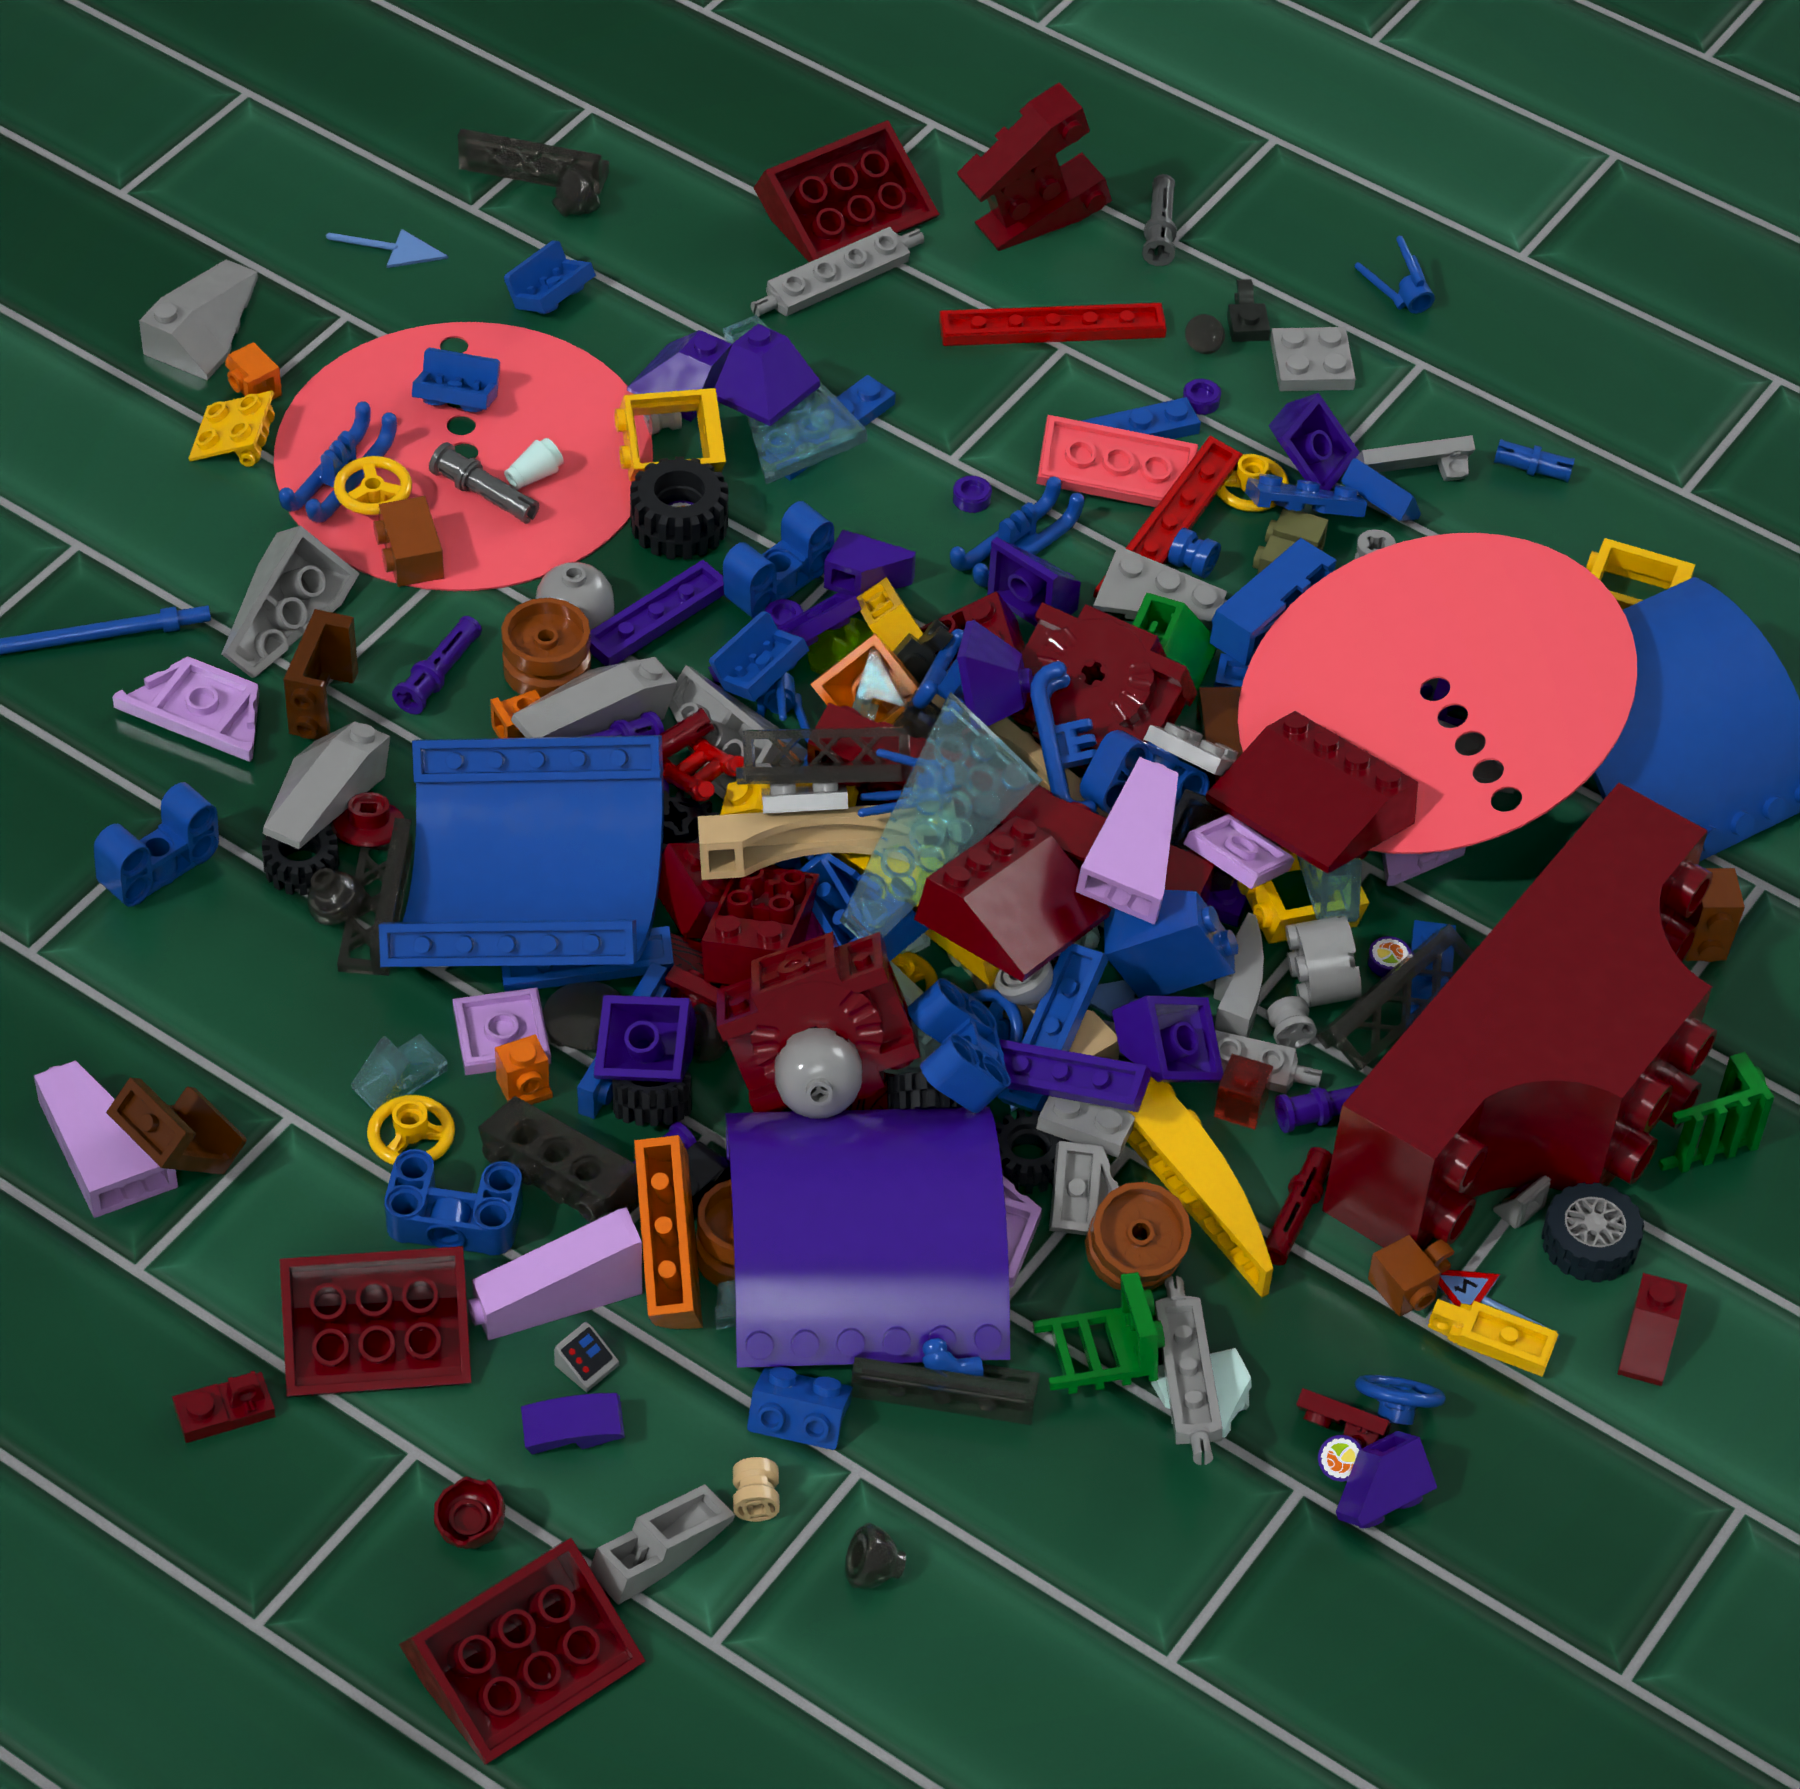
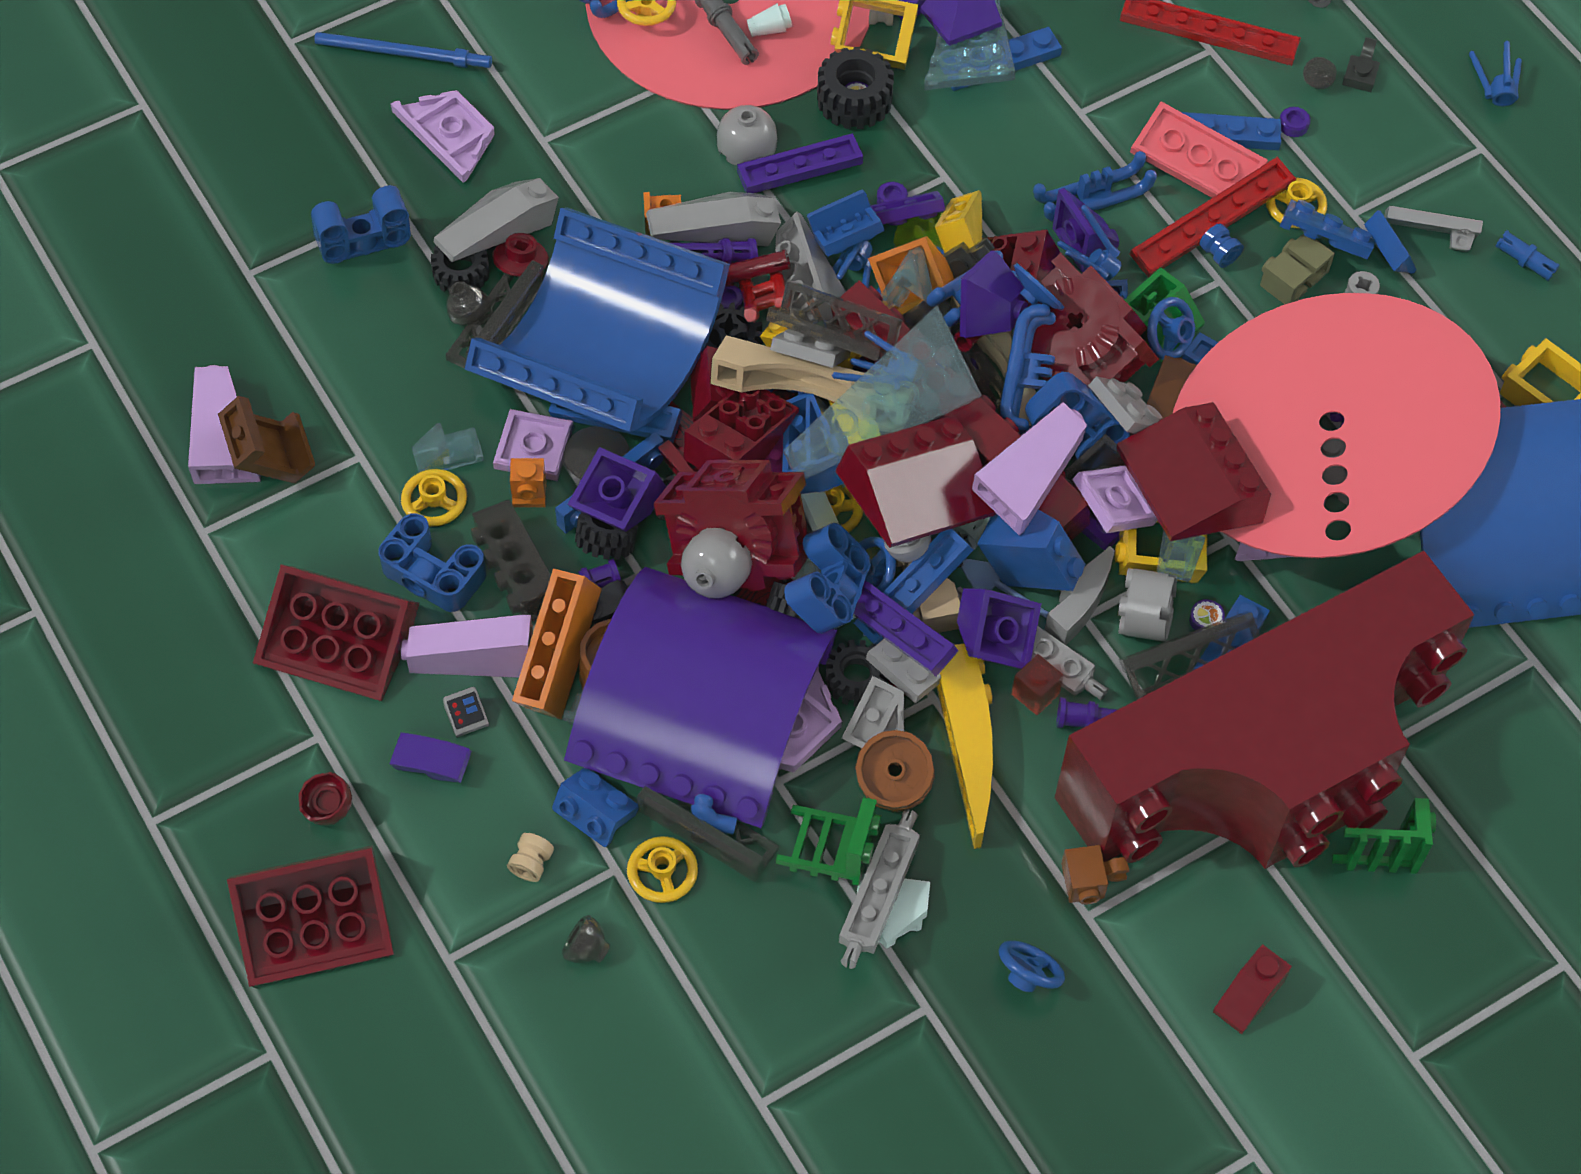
camera: 25 degrees right, 10 degrees up
dark red hinge [172,1371,276,1443] -> none
light grey wedge [221,525,360,678] -> none
reddish brown panel [283,609,358,740] -> none
dark orange brick [373,496,444,587] -> none
dark purple pin [392,616,482,715] -> none
dark orange wheel [501,598,591,698] -> none
light grey slope [590,1484,735,1605] -> none
blue beam [723,501,834,618] -> none
dark purple slope [824,529,916,597] -> none
dark purple tile [953,476,992,513] -> none
light grey wing [1093,546,1227,630] -> none
blue wedge [1209,538,1337,666] -> none
dark red pin [1265,1147,1333,1266] -> none
light grey wheel [1266,996,1317,1048] -> none
dark purple slope [1268,393,1360,490] -> none
light grey plate [1270,327,1356,391] -> none
dark red hinge [1296,1388,1391,1448] -> none
tile [1318,1434,1363,1482] -> none
dark purple slope [1336,1431,1437,1528] -> none
yellow hinge [1428,1299,1559,1377] -> none
piece [1438,1270,1559,1339] -> none
light grey slope [1493,1175,1551,1229] -> none
black wheel [1541,1182,1644,1282] -> none
dark orange brick [1684,868,1745,962] -> none
none -> yellow piece [627,836,698,903]
none -> blue dish [1014,263,1065,310]
none -> blue plant [1057,205,1121,281]
none -> blue piece [1147,297,1195,360]

